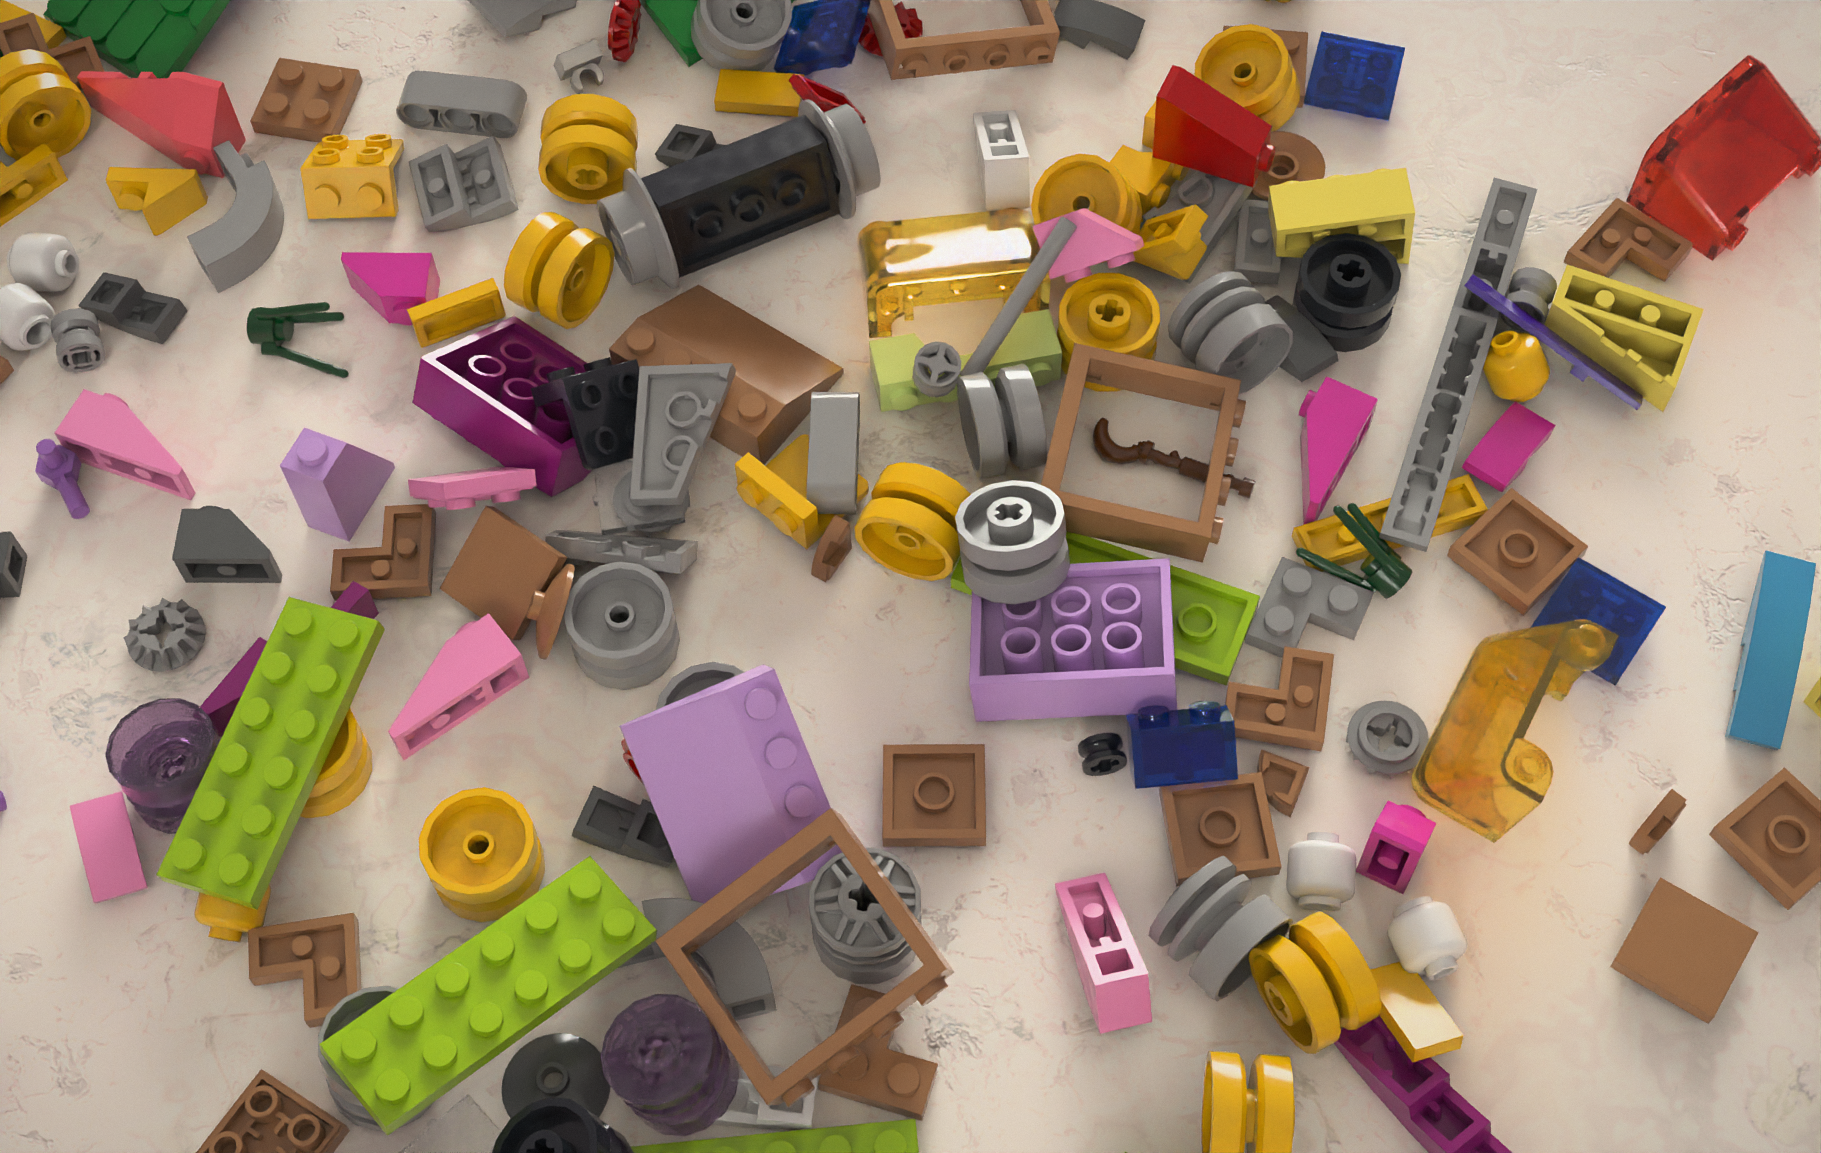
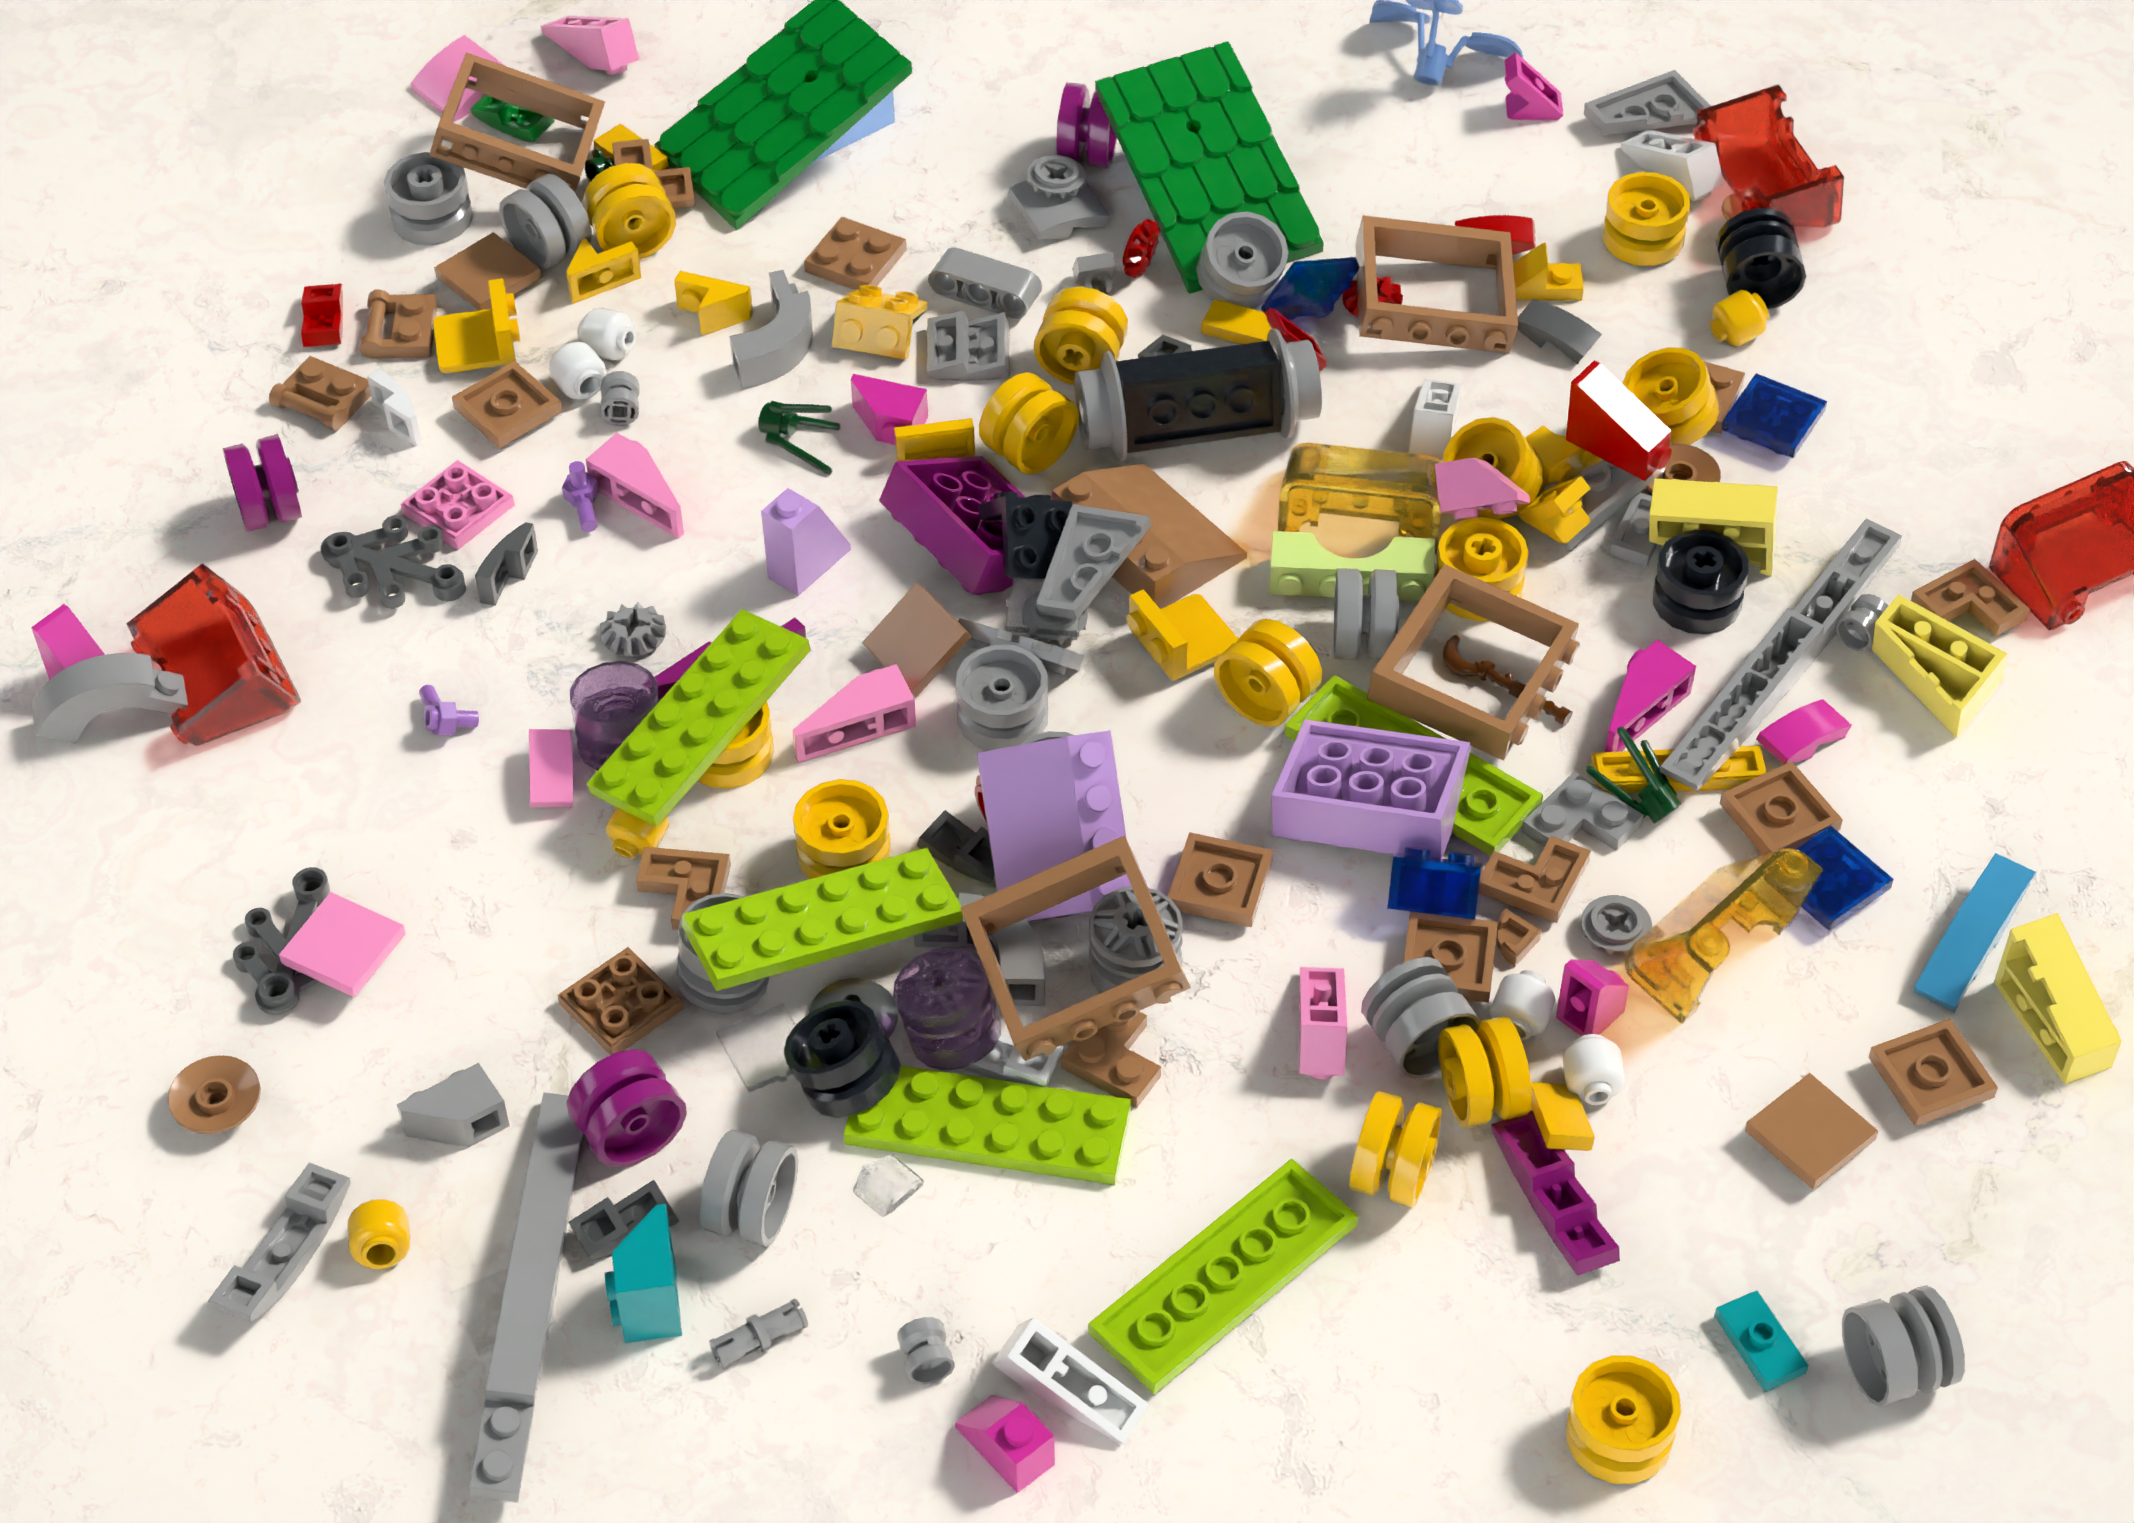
camera: 15 degrees right, 10 degrees down
coral wedge [77,71,246,178] -> none
dark grey slope [78,272,188,344] -> none
dark grey slope [172,506,282,583] -> none
medium nougat plate [330,504,436,601] -> none
bright pink tile [408,466,537,510] -> none
medium nougat dish [526,564,575,660] -> none
light grey beam [807,392,860,514] -> none
medium nougat tile [811,515,852,582] -> none
light grey wheel [912,341,961,397] -> none
light grey wheel [955,480,1070,604] -> none
light grey bar [960,217,1077,376] -> none
black bush [1078,733,1127,776] -> none
light grey wheel [1168,271,1293,394] -> none
dark grey slope [1265,295,1338,382] -> none
dark purple piece [1464,274,1643,410] -> none
yellow head [1483,331,1550,402] -> none
medium nougat tile [1628,789,1687,855] -> none

